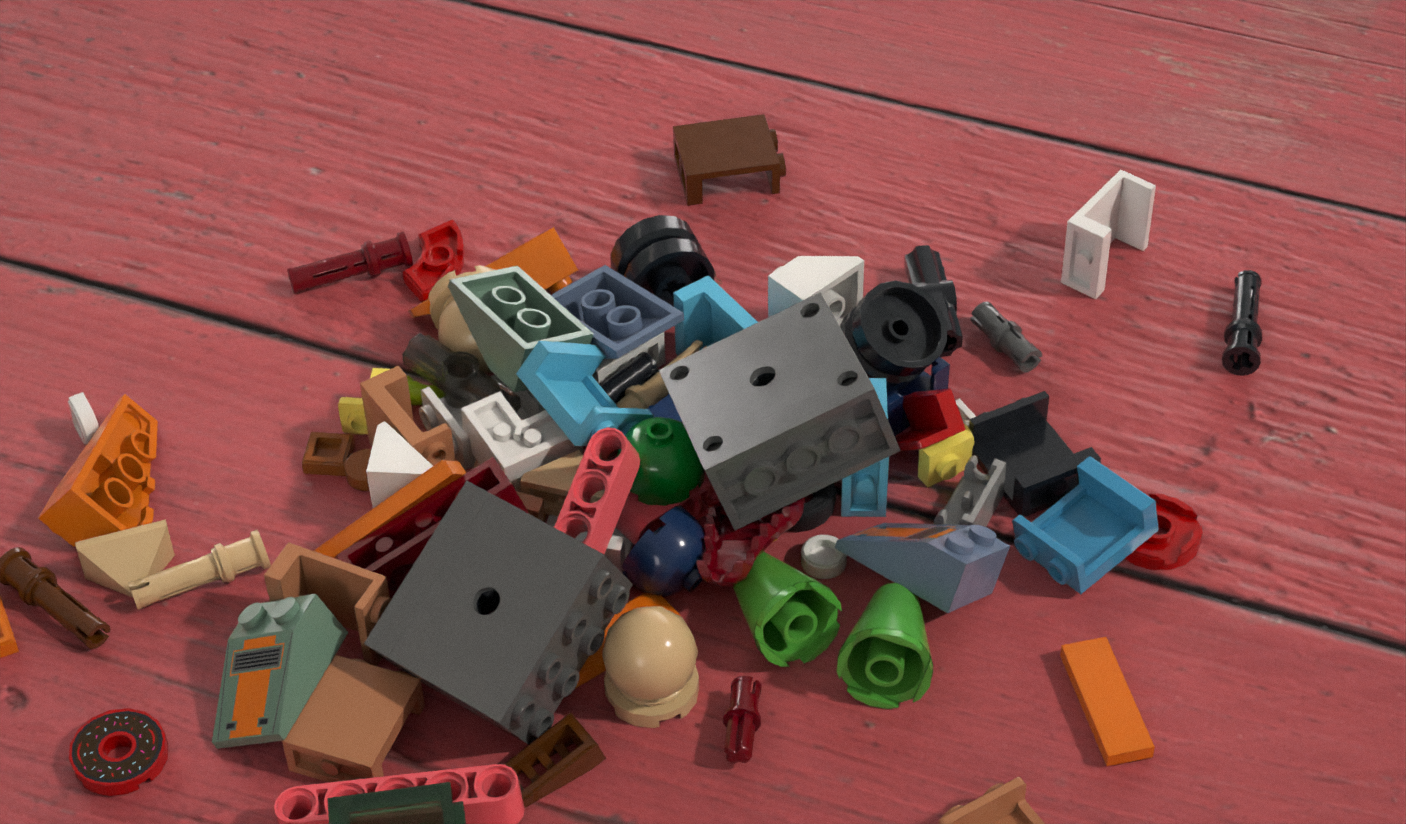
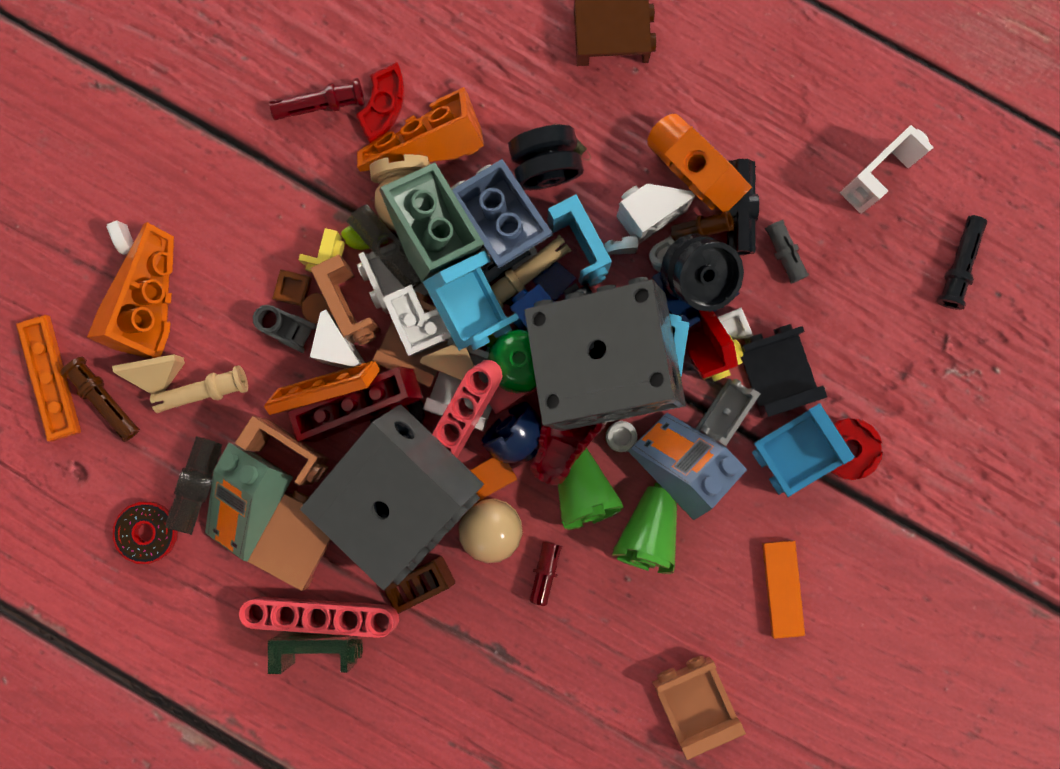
camera: 10 degrees right, 40 degrees up
none -> clear smoke piece [165,436,222,535]
none -> dark grey piece [253,305,317,354]
none -> orange brick [647,114,752,213]

